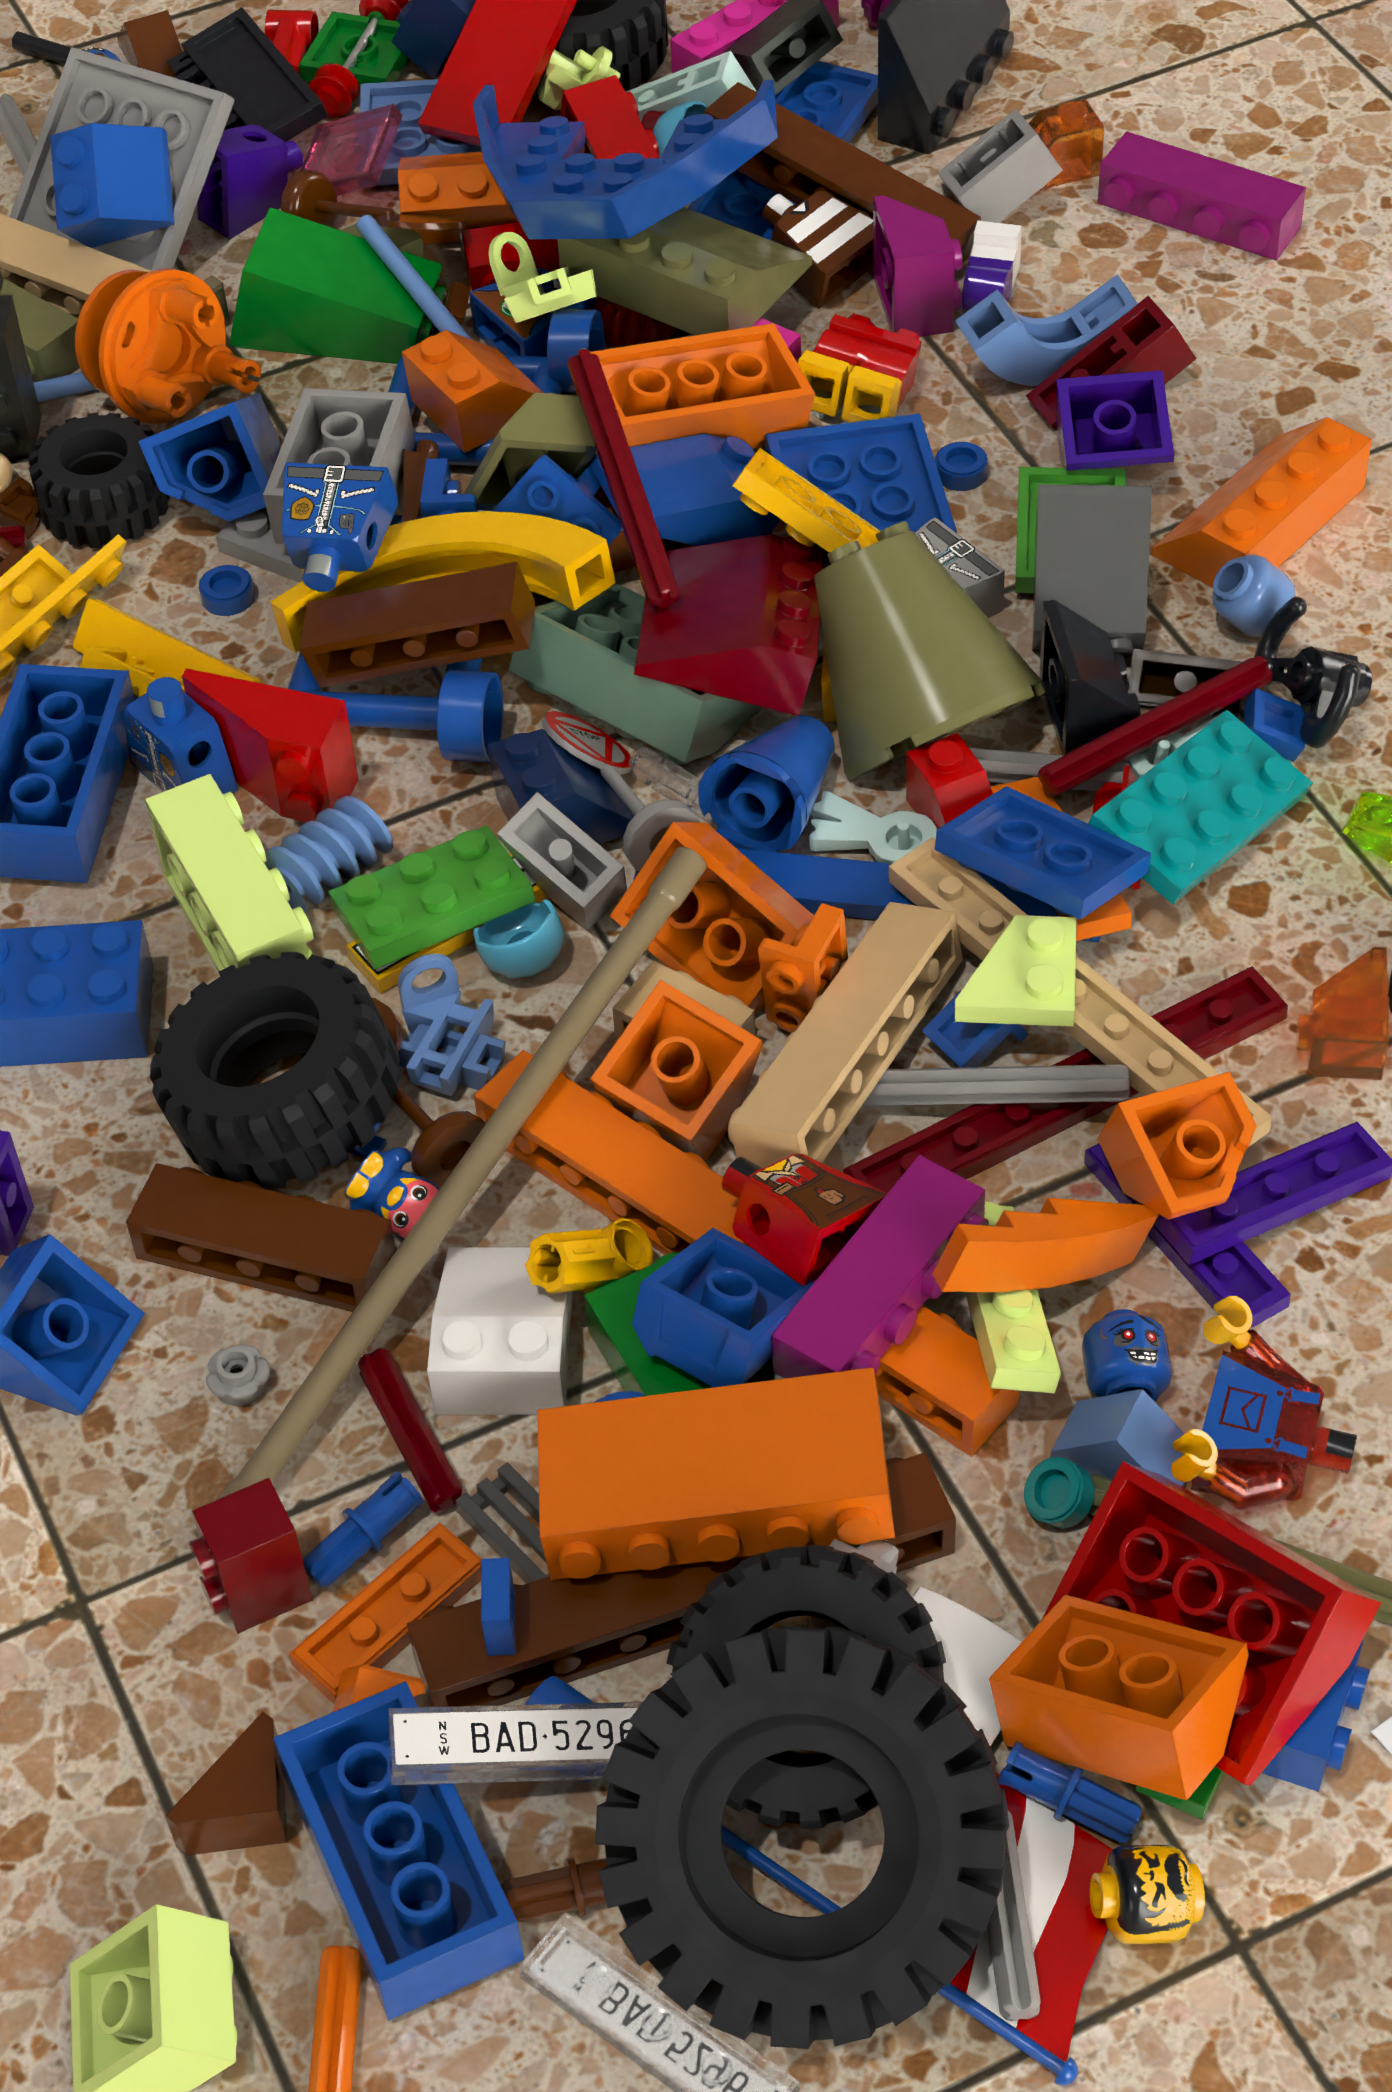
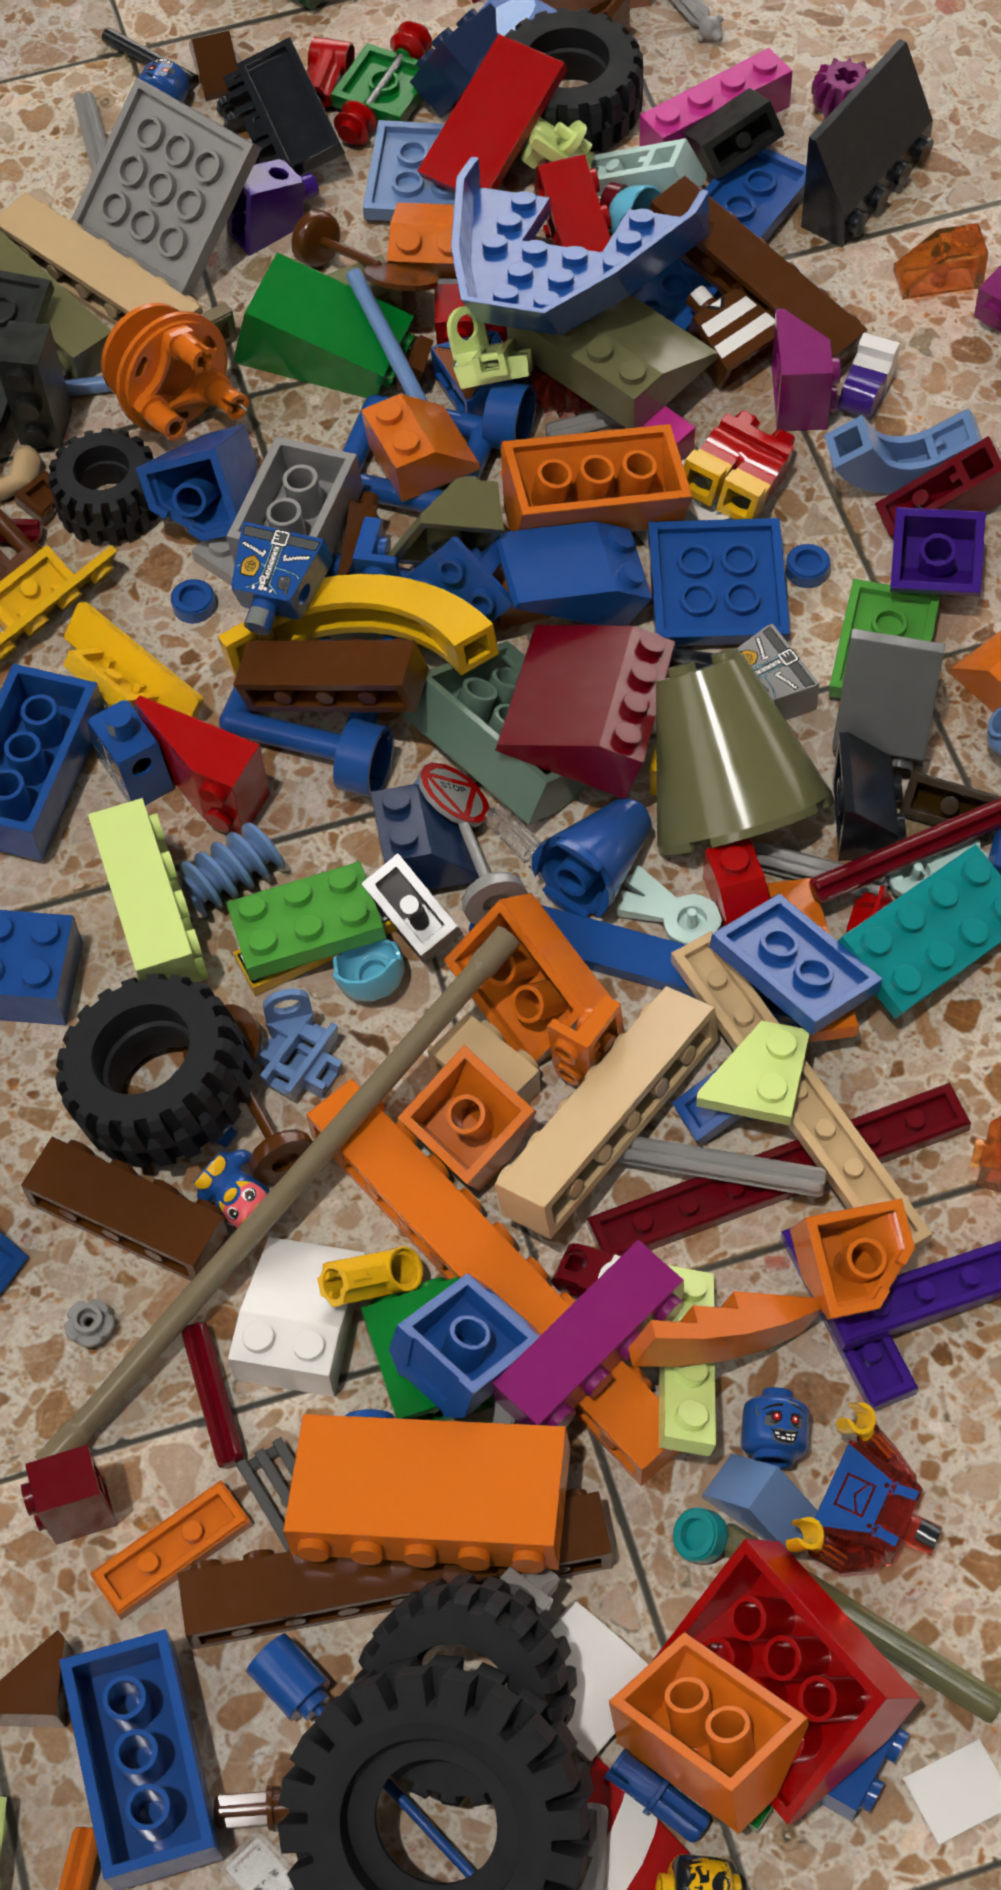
camera: 10 degrees right, 10 degrees up
blue slope [50,123,175,248] -> none
clear pink tile [300,103,403,196] -> none
blue axle [303,1471,424,1587] -> none
orange slope [333,1664,426,1712] -> none
tile [387,1702,643,1785] -> none
blue tile [481,1557,515,1656] -> none
dark red axle [567,349,680,610] -> none
red torso [722,1154,887,1286] -> none
yellow plate [733,448,880,553] -> none
light grey slope [938,108,1063,223] -> none

